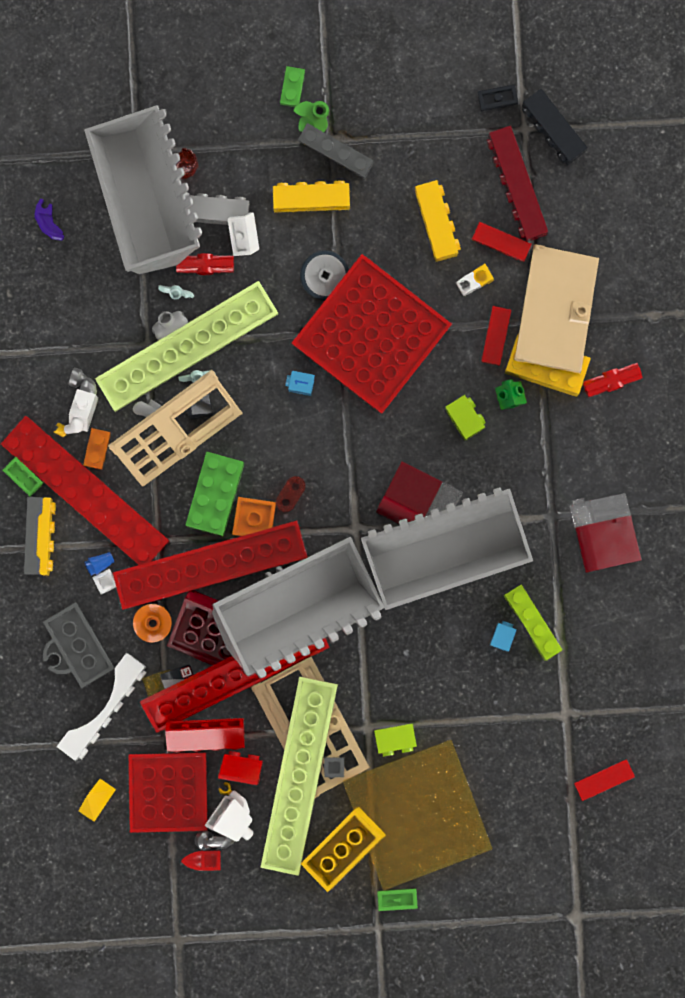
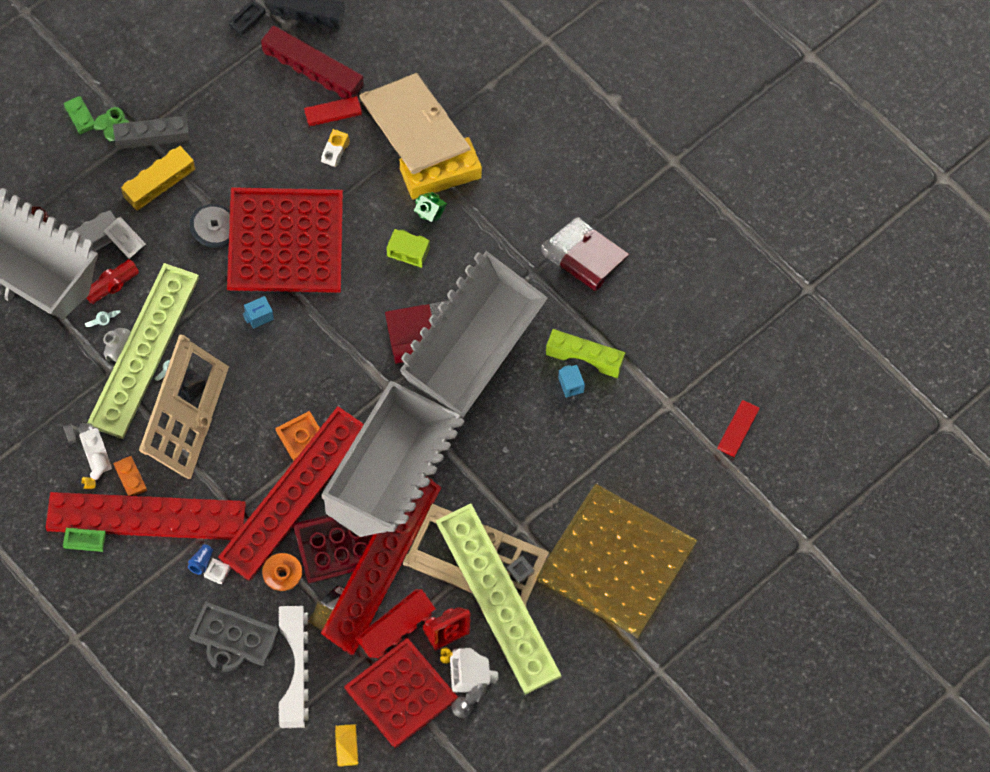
camera: 40 degrees left, 20 degrees down
piece [24,497,56,576] -> none
light grey piece [133,399,161,417] -> none
red plate [181,850,221,871] -> none
bright green brick [185,452,244,537] -> none
clear red plate [276,476,305,512] -> none
yellow brick [301,807,386,892] -> none
lime brick [374,723,417,757] -> none
bright green plate [377,888,418,911] -> none
yellow brick [415,180,461,262] -> none
red tile [481,306,511,366] -> none
red piece [583,363,643,397] -> none

